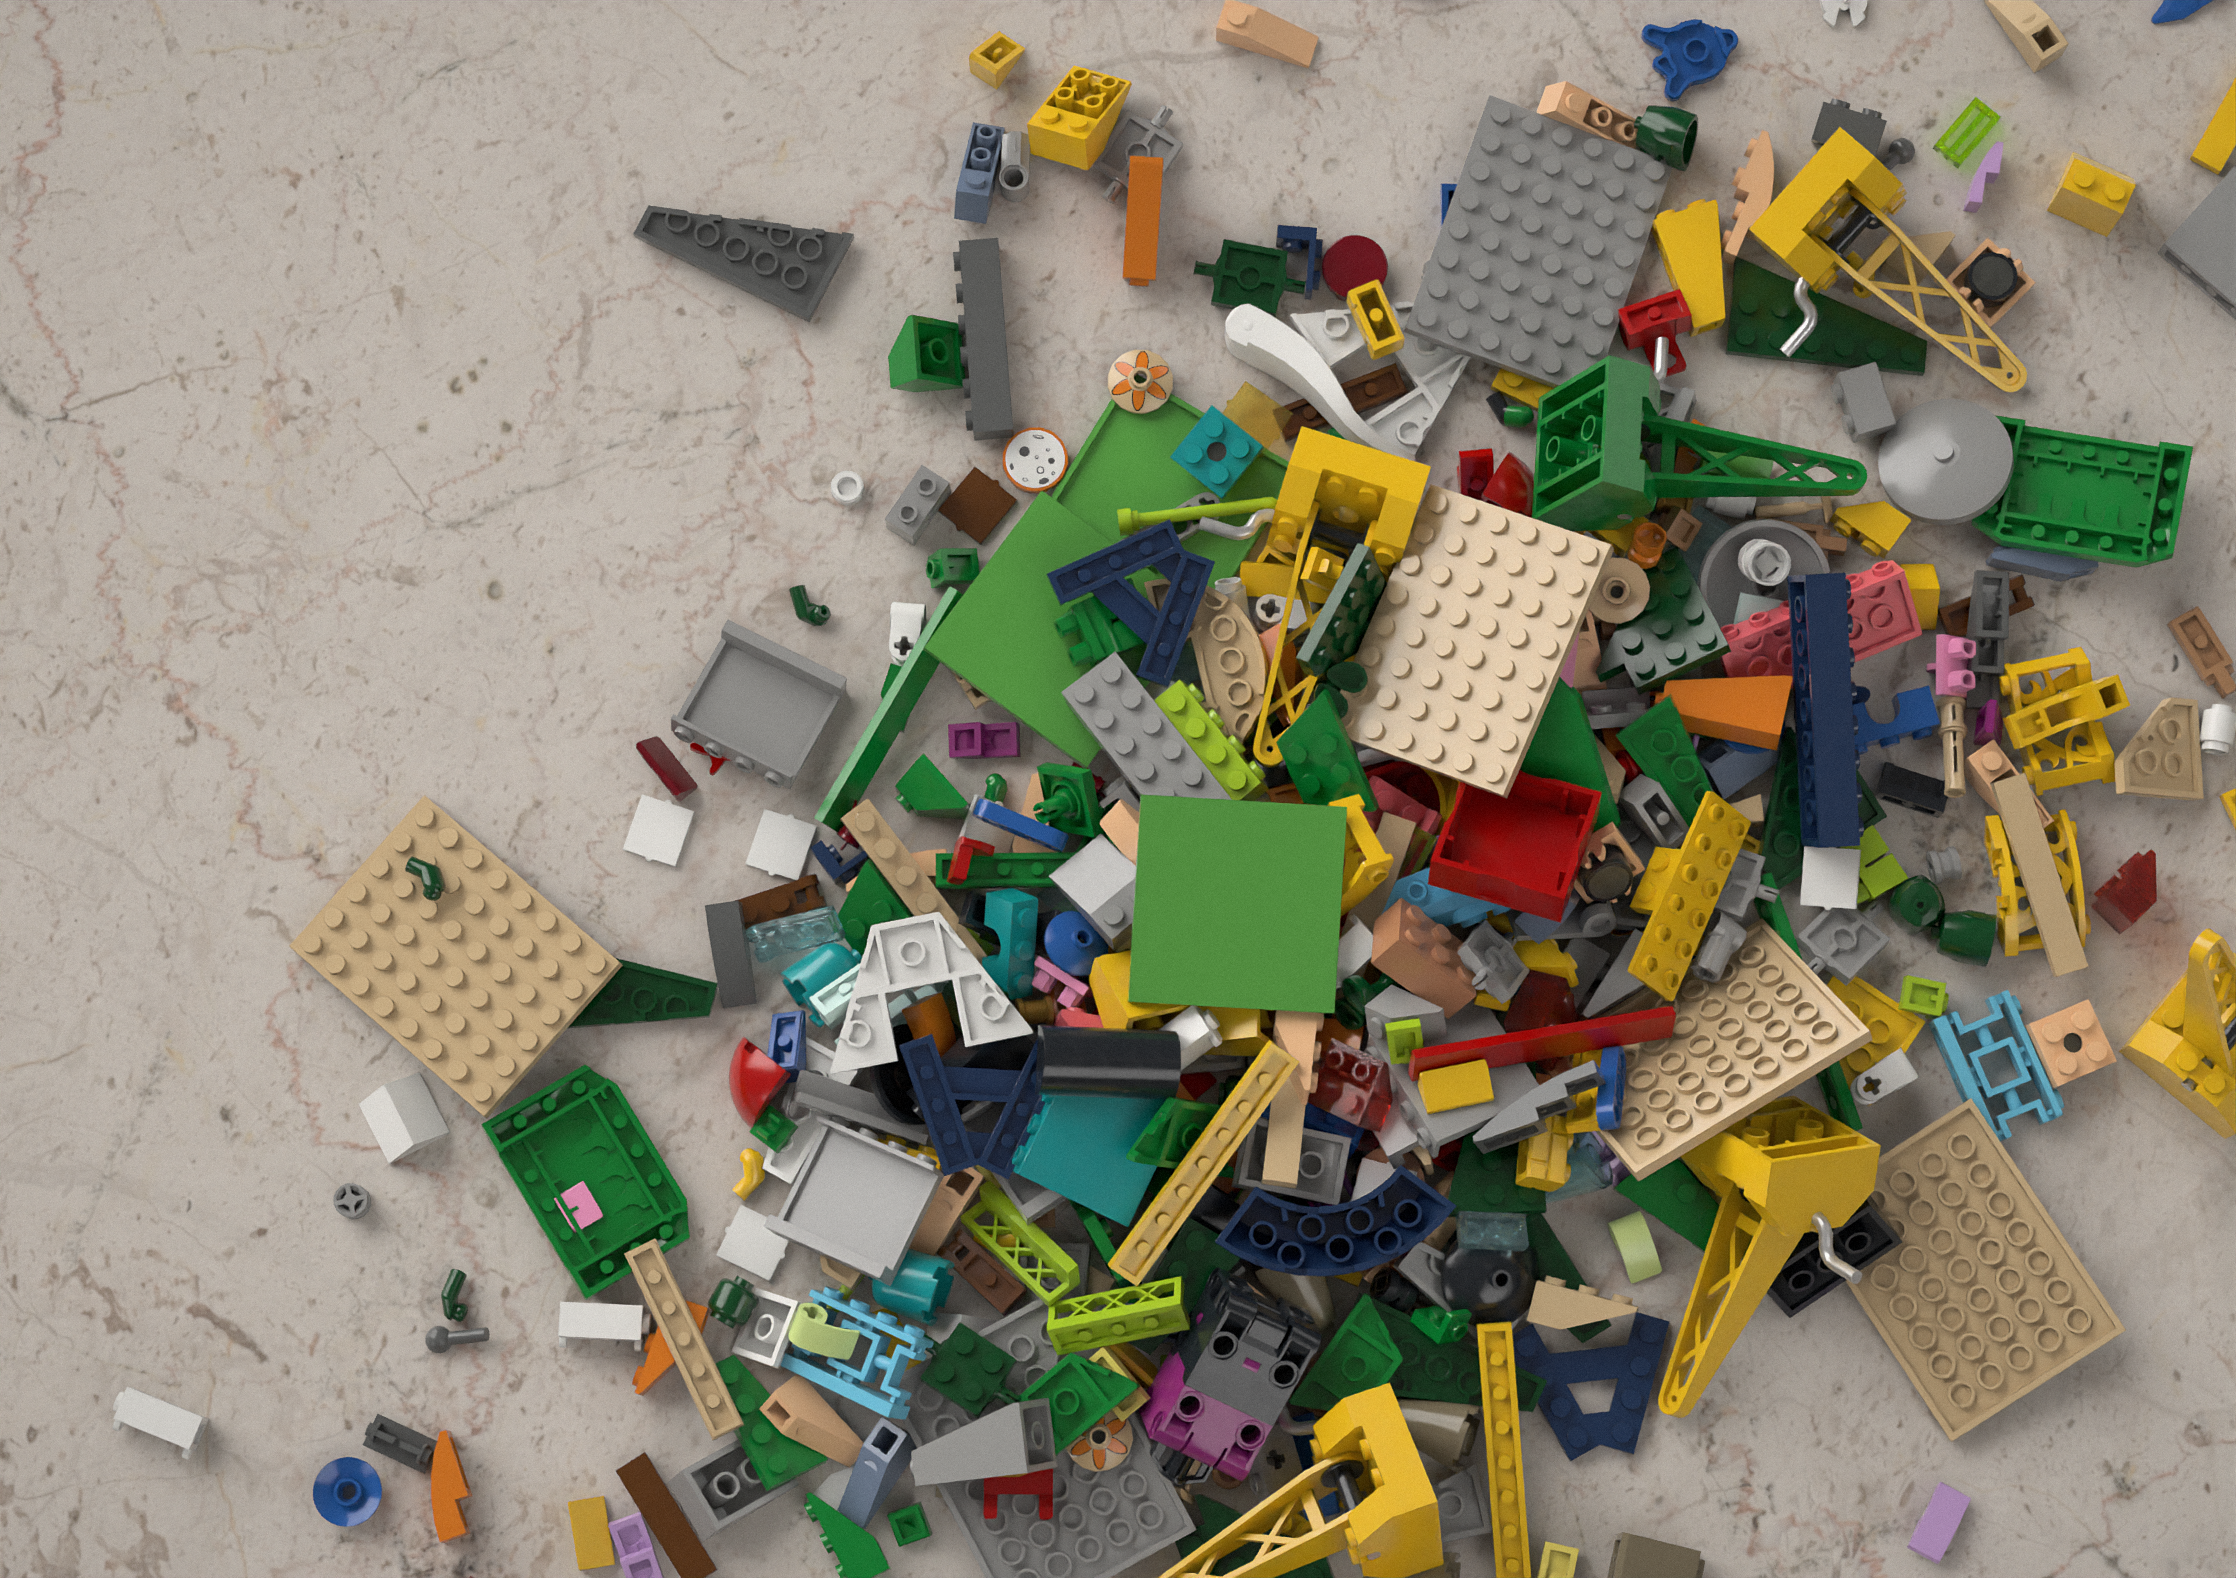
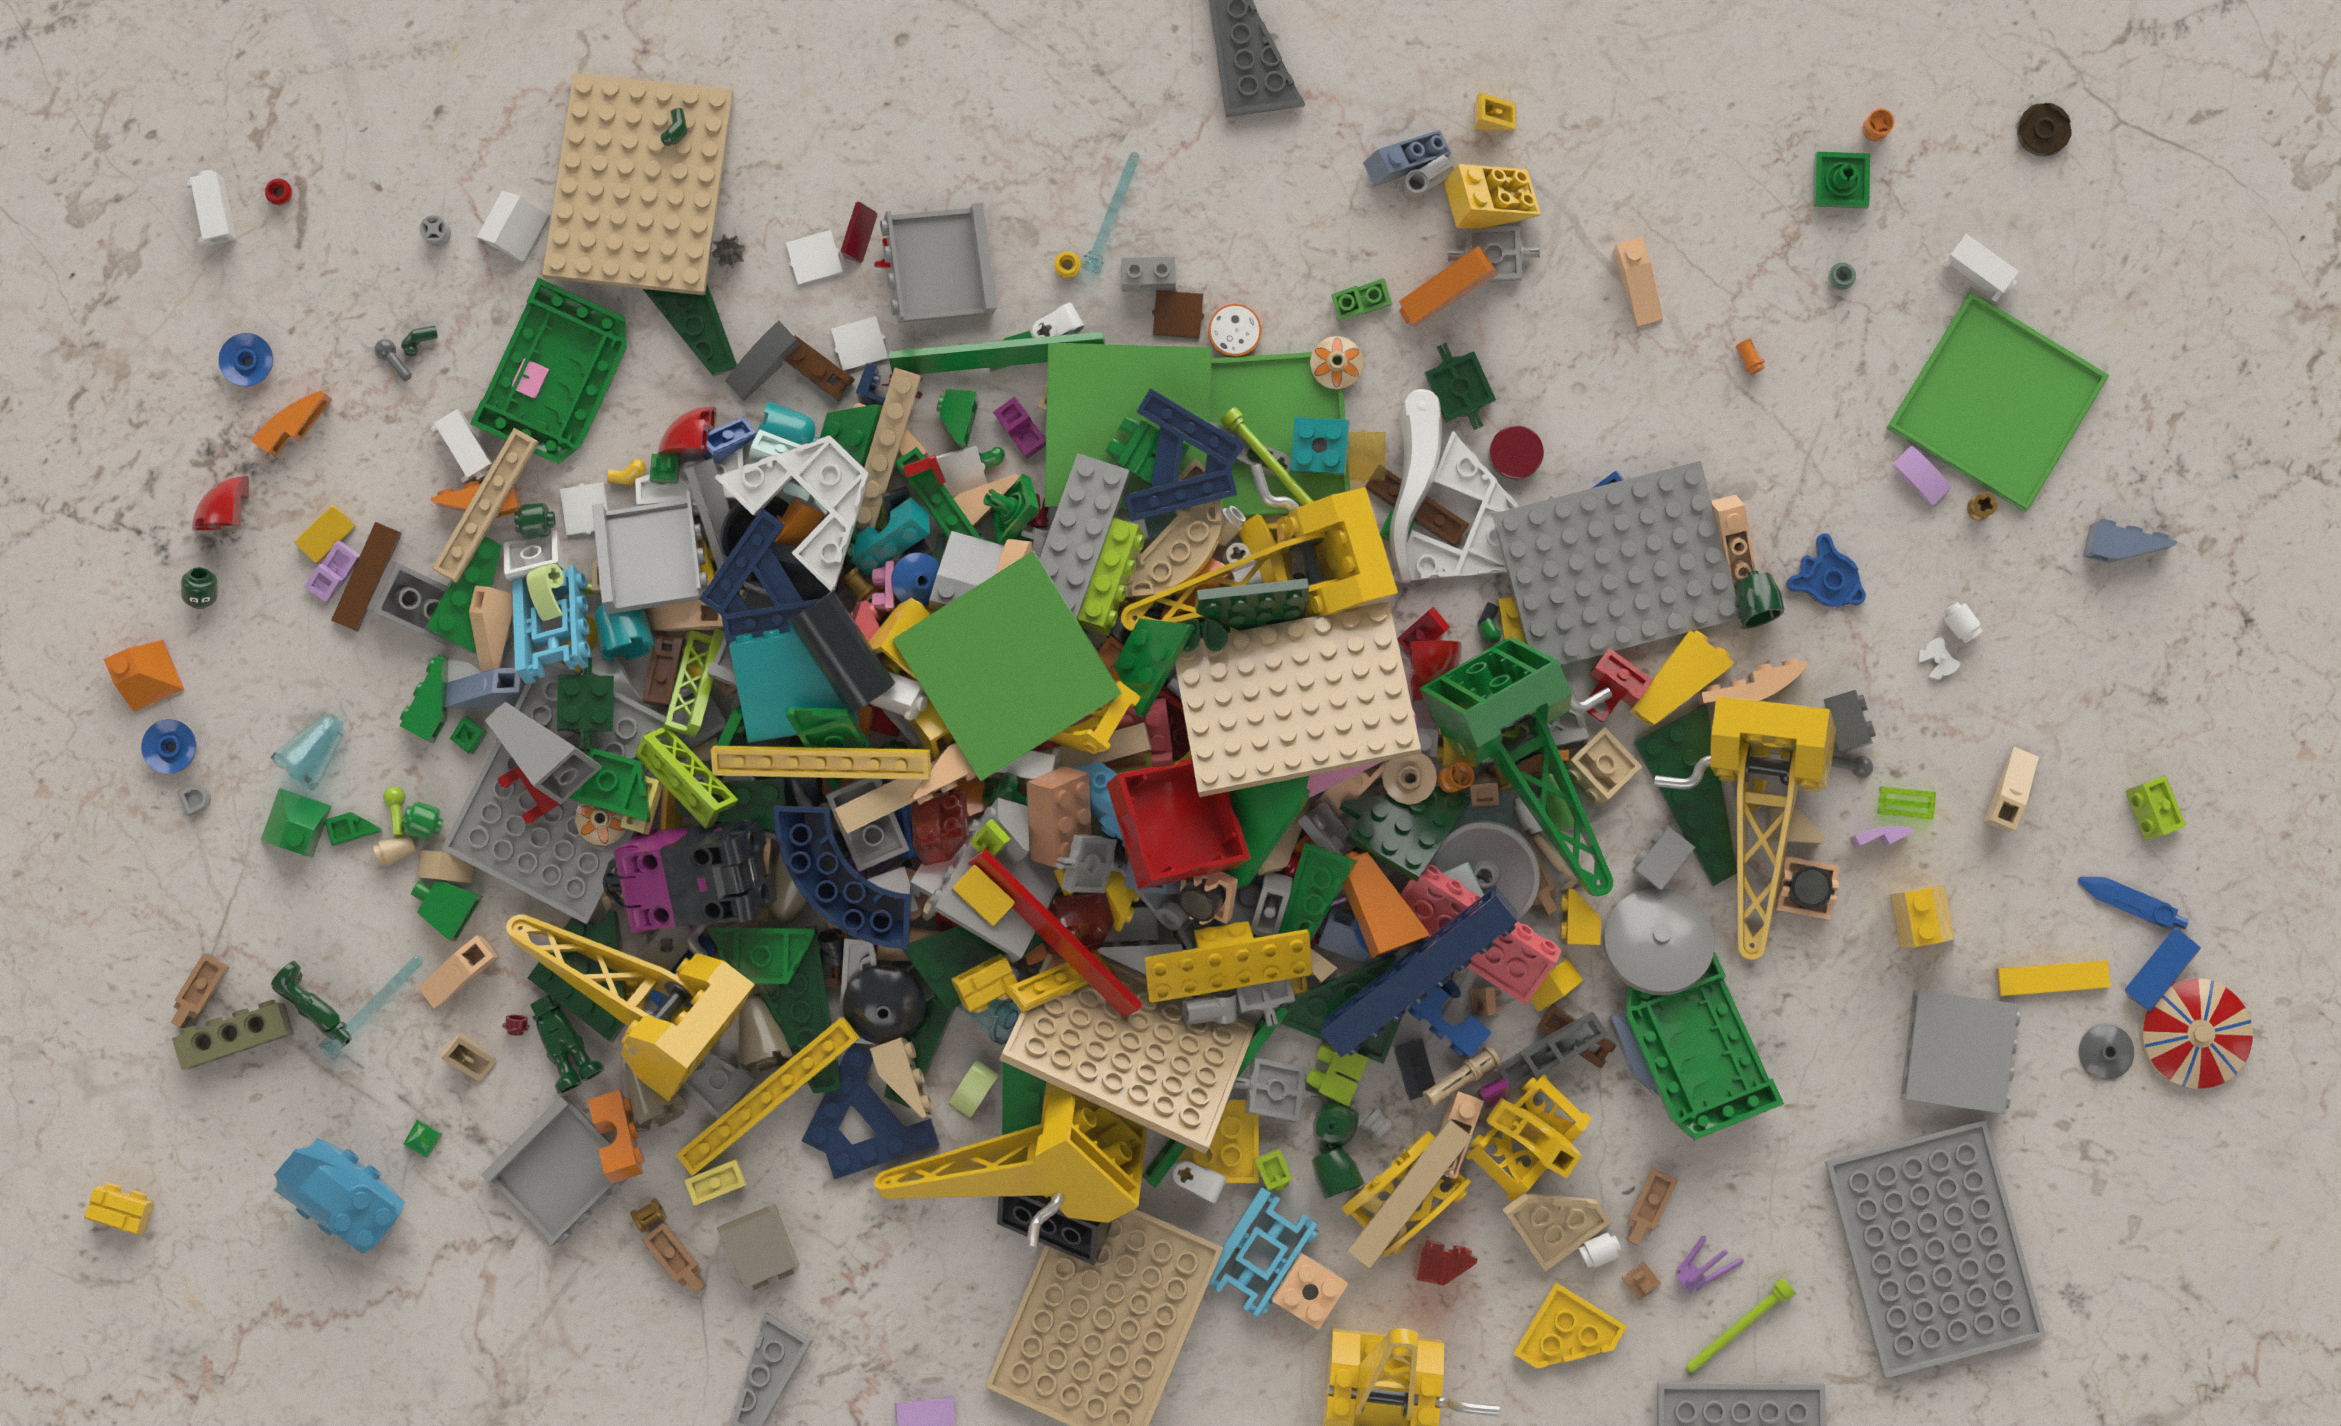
camera: 55 degrees right, 5 degrees up
dark grey hinge [363,1414,437,1474] -> none
clear light blue plate [745,905,846,963] -> none
dark green arm [789,585,831,626] -> none
white tile [831,471,864,506] -> none
green slope [888,315,965,392] -> none
green bracket [926,548,980,588] -> none
dark grey brick [953,238,1014,441] -> none
blue beam [972,799,1069,852] -> none
dark blue bracket [1276,225,1323,300] -> none
yellow tile [1300,547,1344,591] -> none
yellow brick [1346,280,1405,360] -> none
green bracket [1410,1306,1472,1344] -> none
clear light blue plate [1455,1211,1529,1251] -> none
slope [1473,1060,1606,1154] -> none
blue beam [1596,1046,1626,1130] -> none
white wheel [1738,539,1791,586] -> none
white piece [1800,846,1861,911] -> none
bright pink hips [1926,634,1976,698] -> none
none -> red plate [265,178,293,206]
none -> clear smoke gear [711,234,746,269]
none -> yellow plate [1054,251,1081,279]
none -> clear light blue piece [1080,152,1140,274]
none -> bright green slope [1331,278,1393,321]
none -> medium nougat tile [1469,987,1502,1016]
none -> tan plate [1565,727,1642,806]

